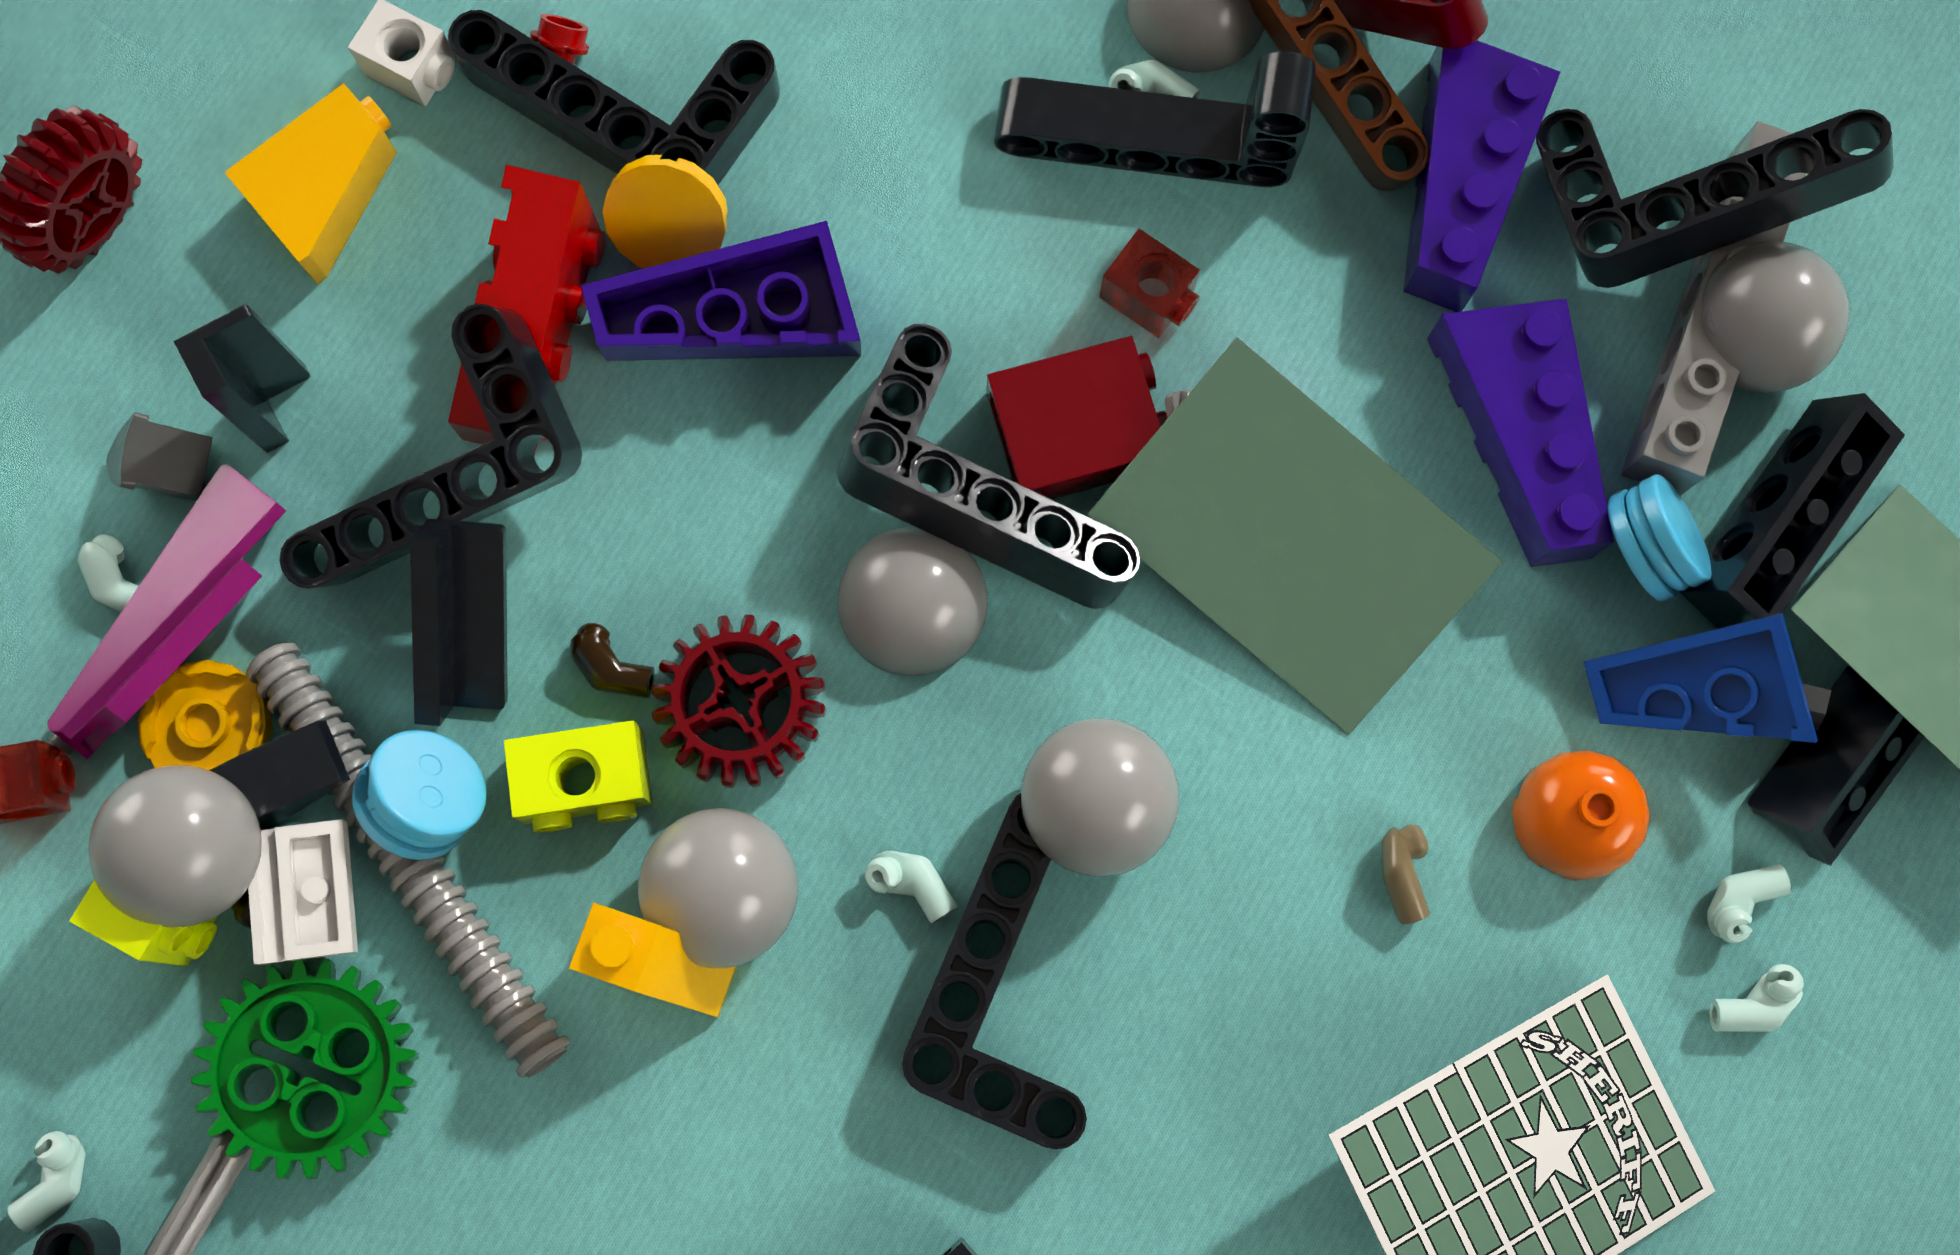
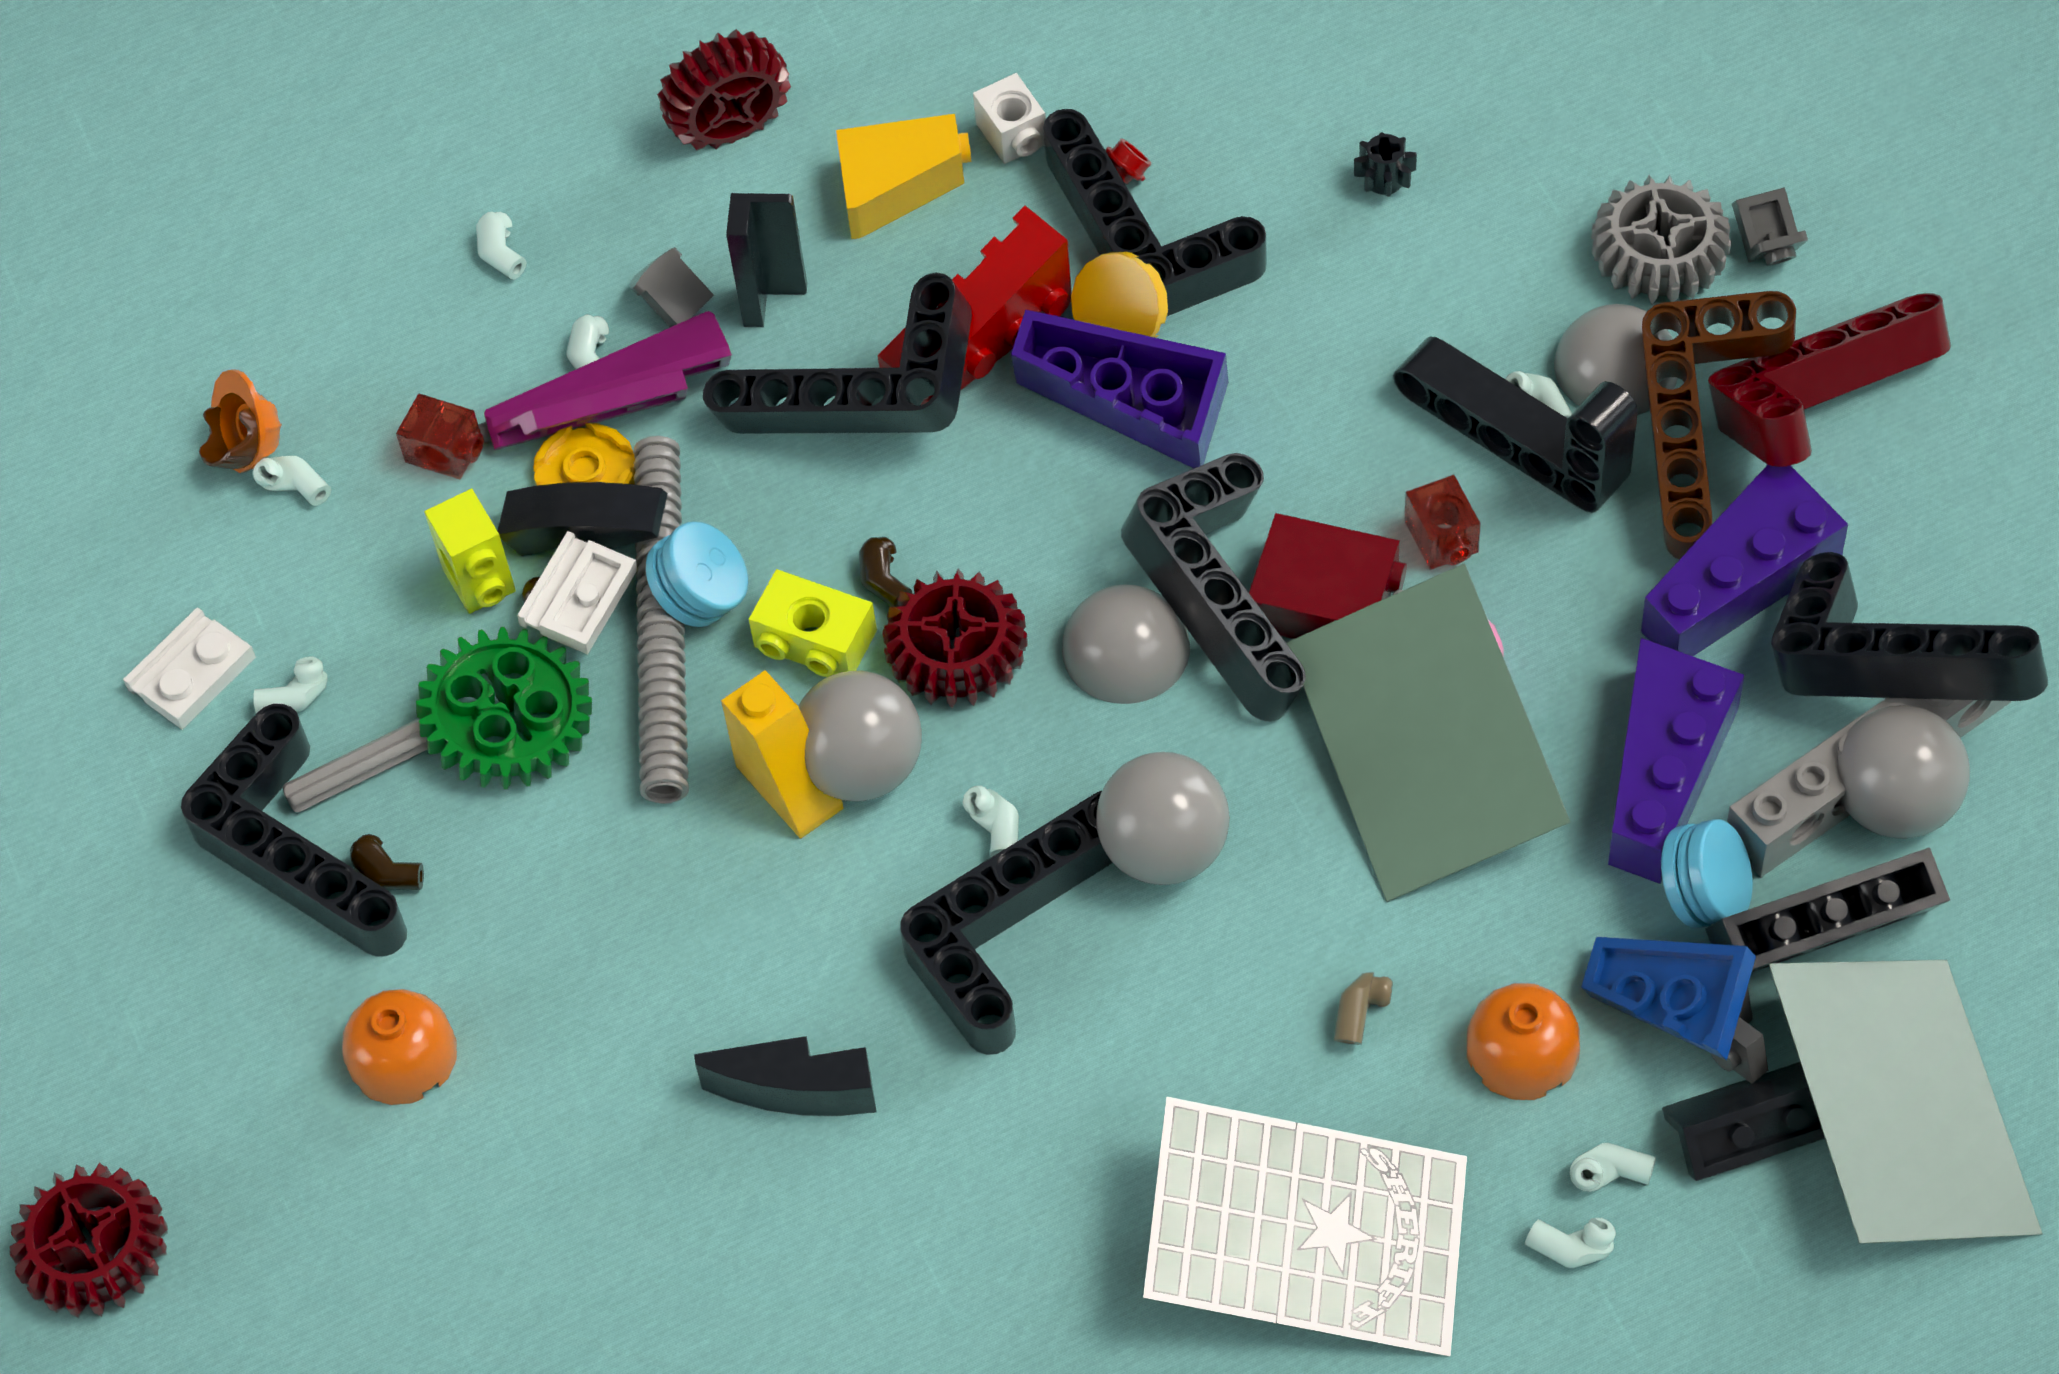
camera: 40 degrees right, 20 degrees down
light grey piece [88,765,262,928] -> none
black panel [410,519,508,726] -> none

